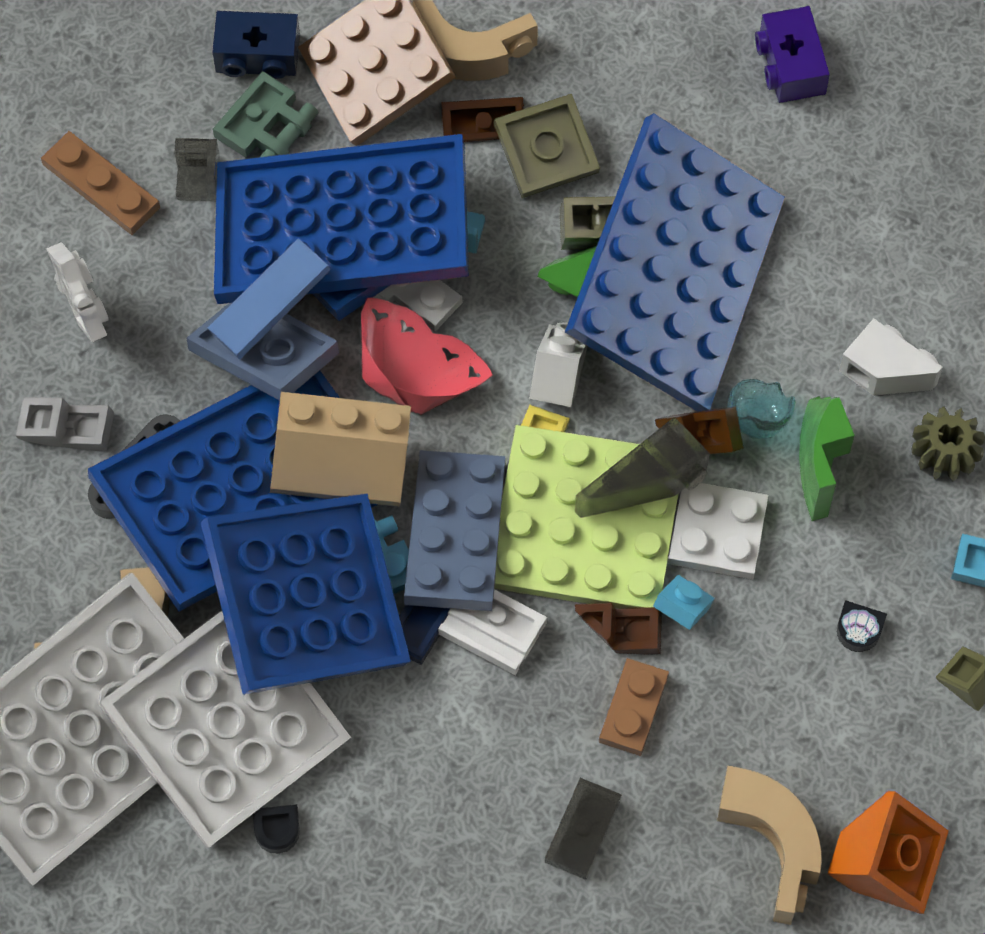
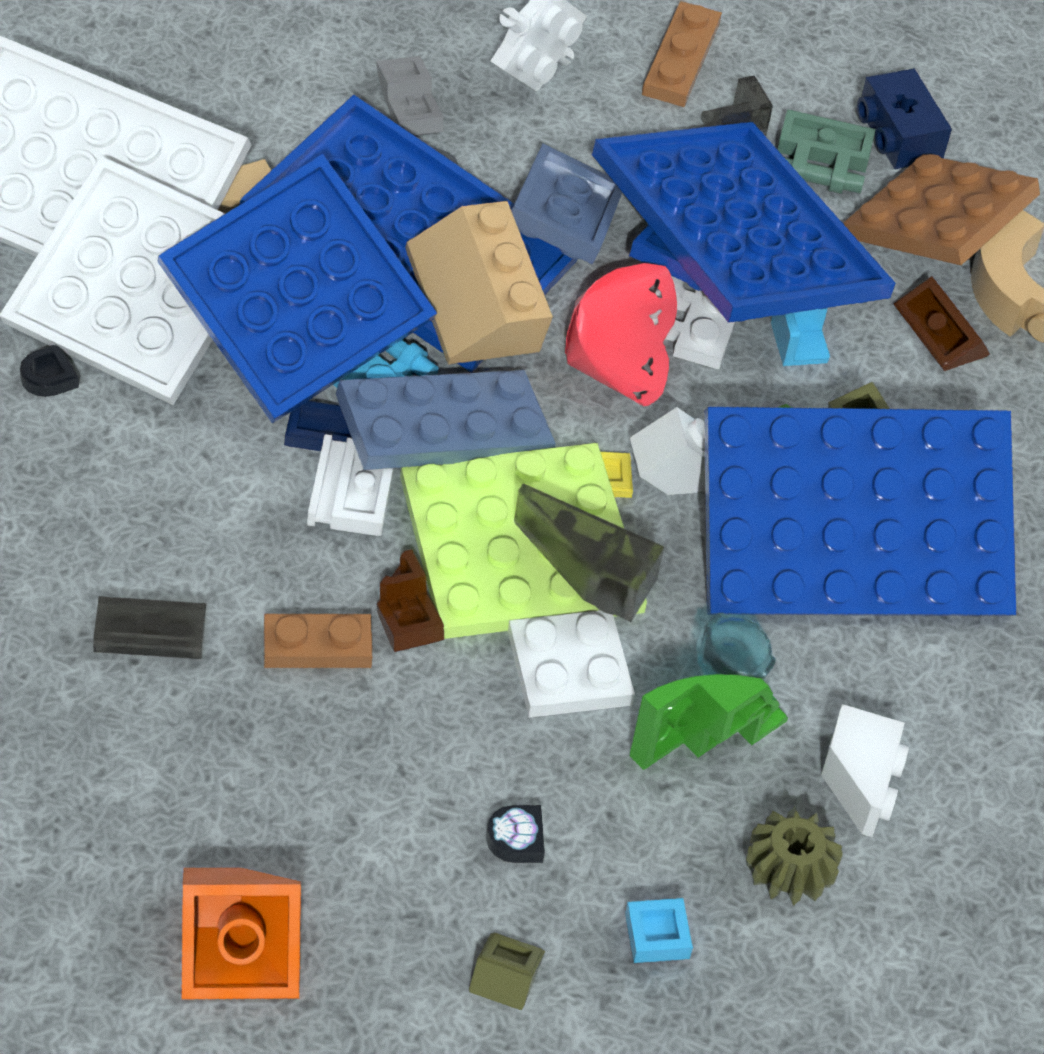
camera: 60 degrees right, 15 degrees down
medium blue tile [208,238,330,360] -> none
olive plate [494,94,600,198] -> none
medium azure plate [653,575,714,630] -> none
reddish brown slope [655,406,744,455] -> none
tan arch [717,766,822,925] -> none

